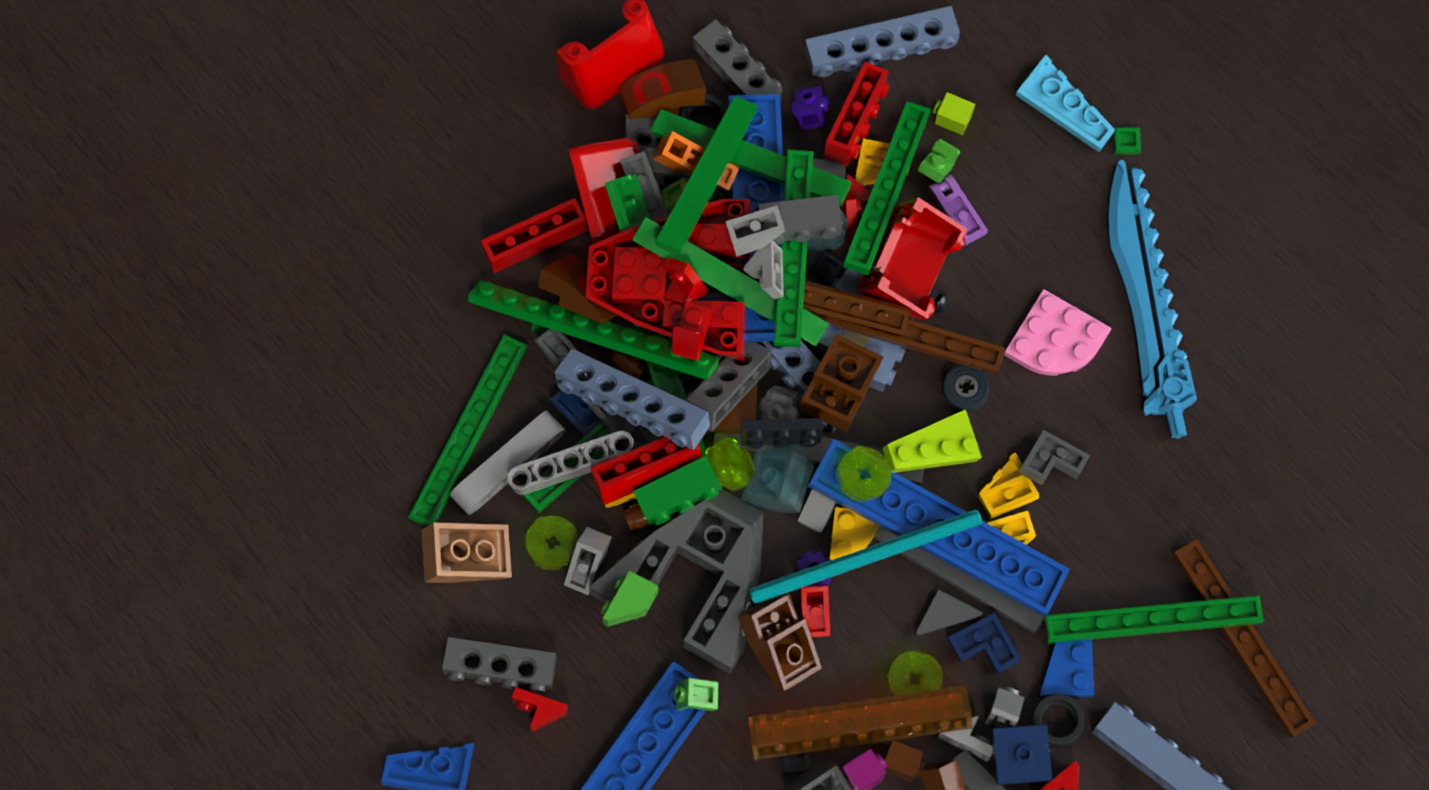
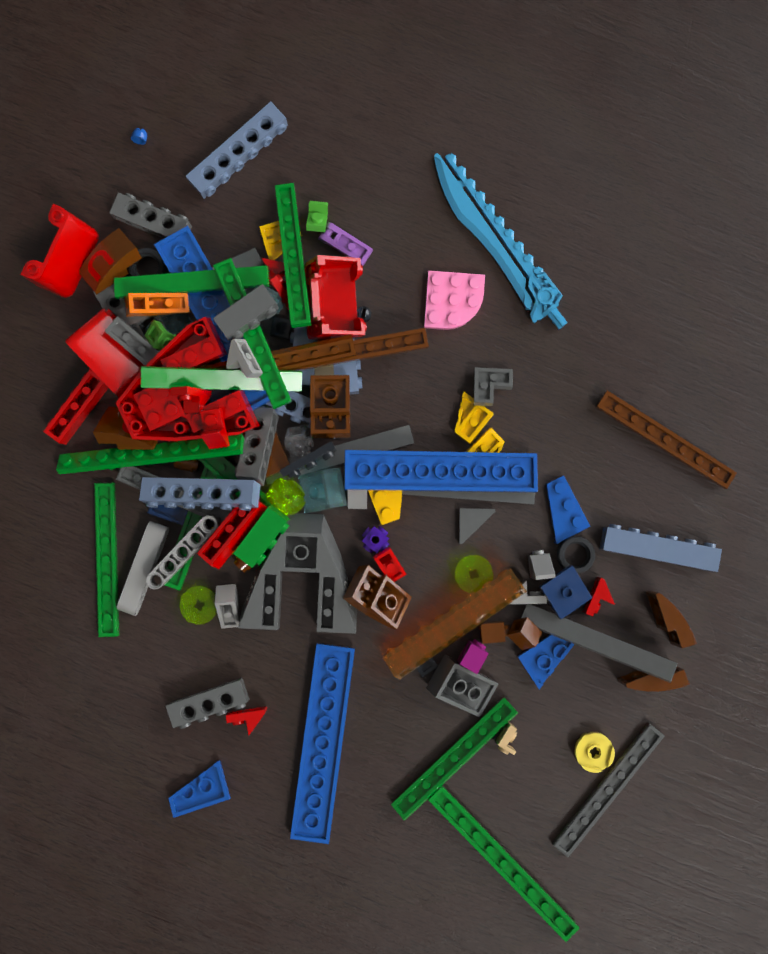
camera: 25 degrees left, 15 degrees up
medium nougat slope [421,523,512,583] -> none
bright green slope [601,571,658,627] -> none
green hinge [605,174,652,232] -> none
green tile [655,96,759,256] -> none
bright green bracket [674,678,718,711] -> none
light grey slope [726,205,785,257] -> none
teal axle [750,510,982,603] -> none
dark purple brick [792,86,830,130] -> none
red brick [824,62,890,167] -> none
clear neon green plate [836,446,892,502] -> none
lime wing [882,410,982,473] -> none
lime brick [933,92,975,136] -> none
black bush [942,365,990,412] -> none
dark blue plate [947,613,1022,674] -> none
medium azure wing [1016,55,1115,152] -> none
green tile [1044,595,1264,644] -> none
green tile [1113,127,1141,154] -> none

